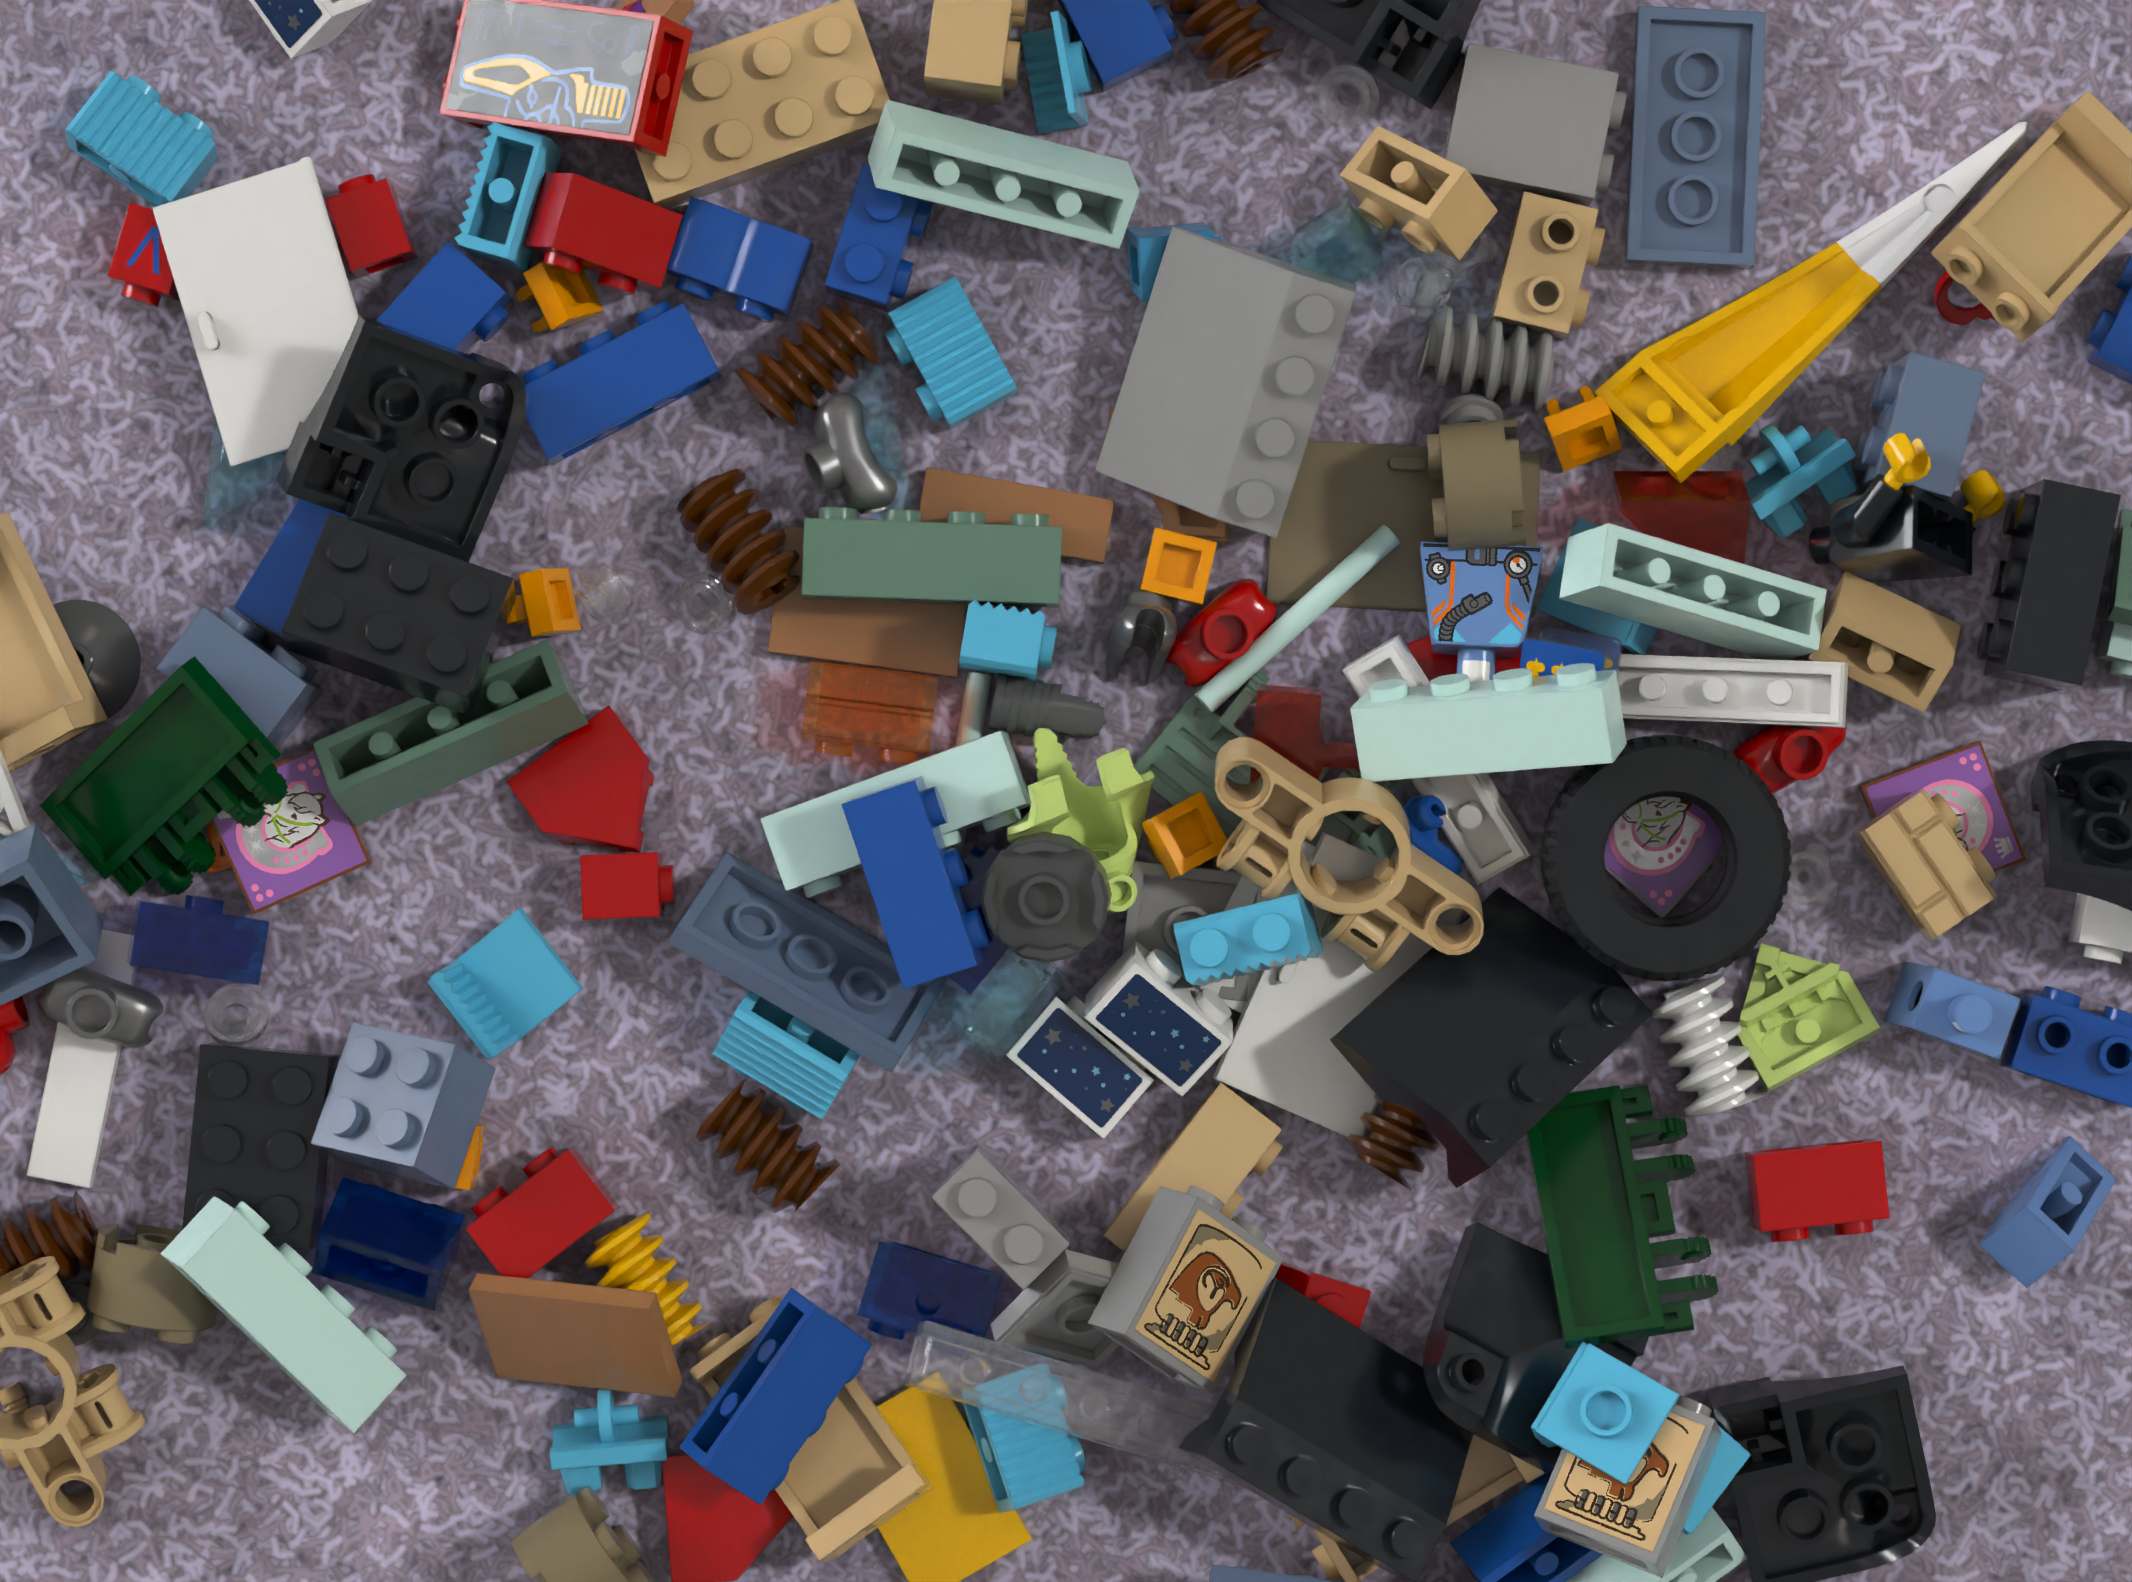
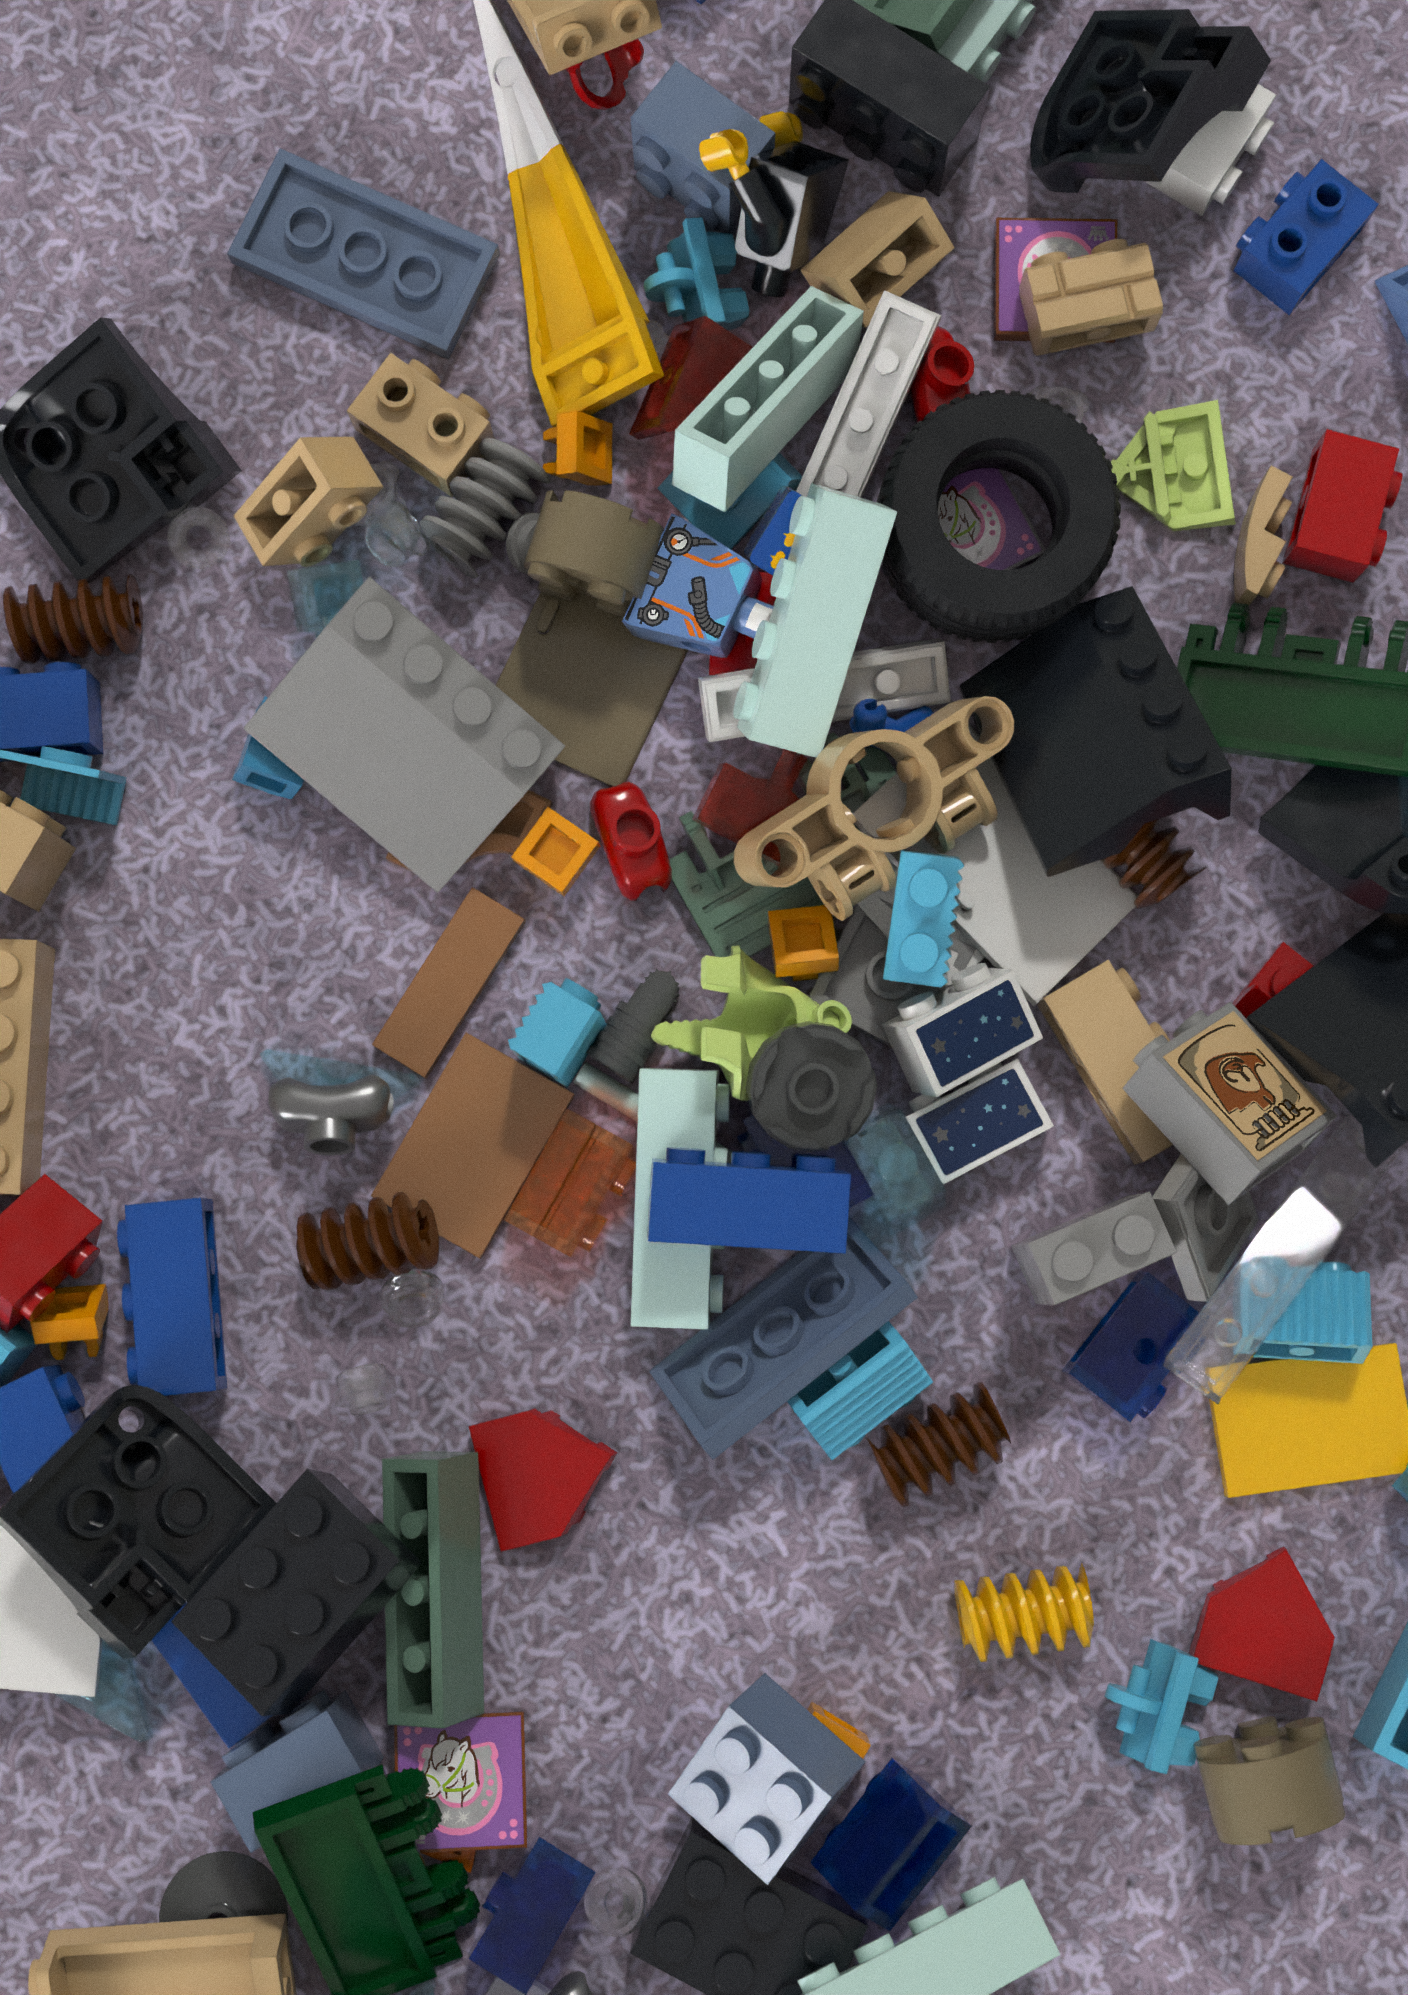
camera: 60 degrees left, 5 degrees down
medium azure piece [427,908,584,1060] -> none
red brick [465,1146,620,1278] -> none
medium nougat tile [469,1273,682,1397] -> none
light orange tile [506,568,581,637] -> none
red brick [580,852,675,920] -> none
blue brick [666,197,814,323] -> none
blue brick [680,1287,872,1505] -> none
tan panel [689,1295,933,1563] -> none
reddish brown piece [734,294,880,427] -> none
sand green brick [801,507,1062,608] -> none
blue brick [825,163,933,312] -> none
light aqua brick [867,99,1140,249] -> none
medium azure brick [884,276,1018,430] -> none
flat silver piece [1106,591,1177,685] -> none
light aqua bar [1194,524,1400,713] -> none
light grey brick [1443,43,1627,206] -> none
white piece [1651,974,1765,1116] -> none
medium blue torso [1884,961,2021,1063] -> none
none -> tan slope [1234,465,1293,605]

